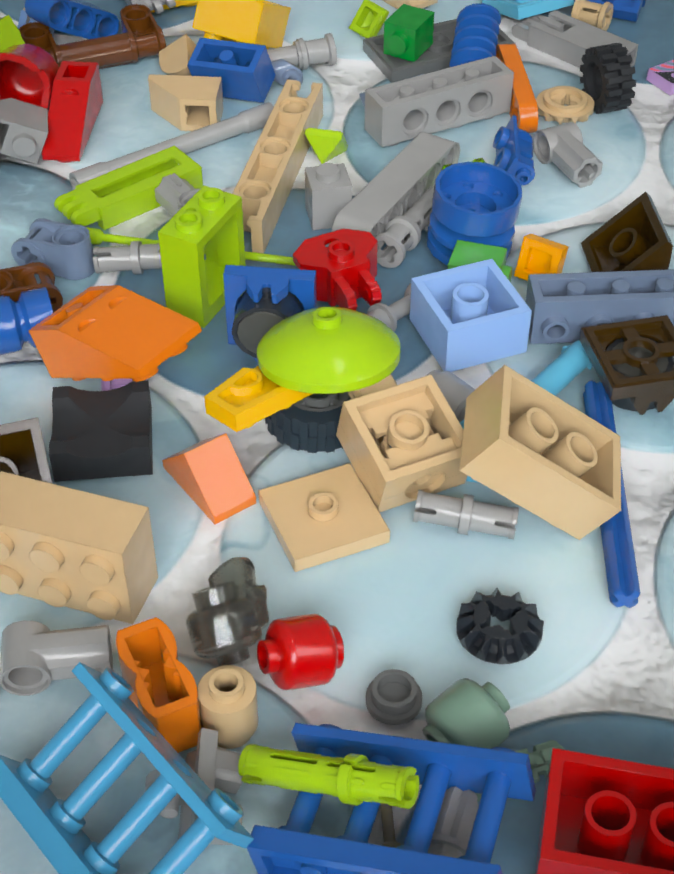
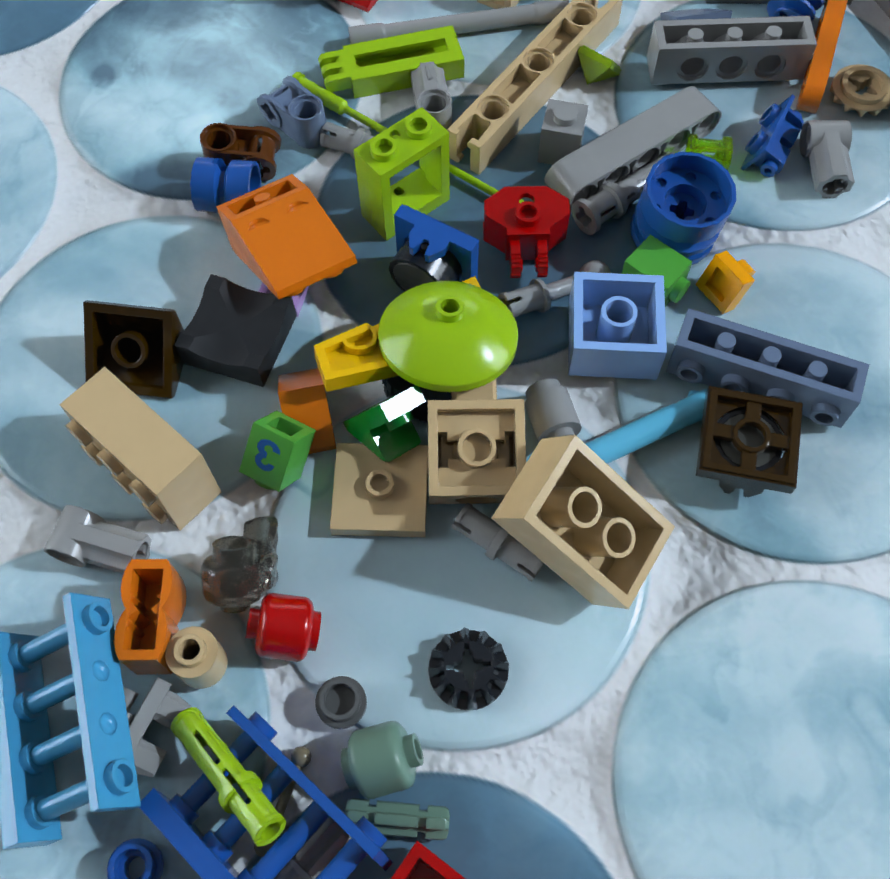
camera: 25 degrees right, 20 degrees up
dark brown slope [581,191,673,272] -> none
blue axle [583,380,640,608] -> none
none -> bright green brick [239,410,316,492]
none -> green slope [343,385,426,462]

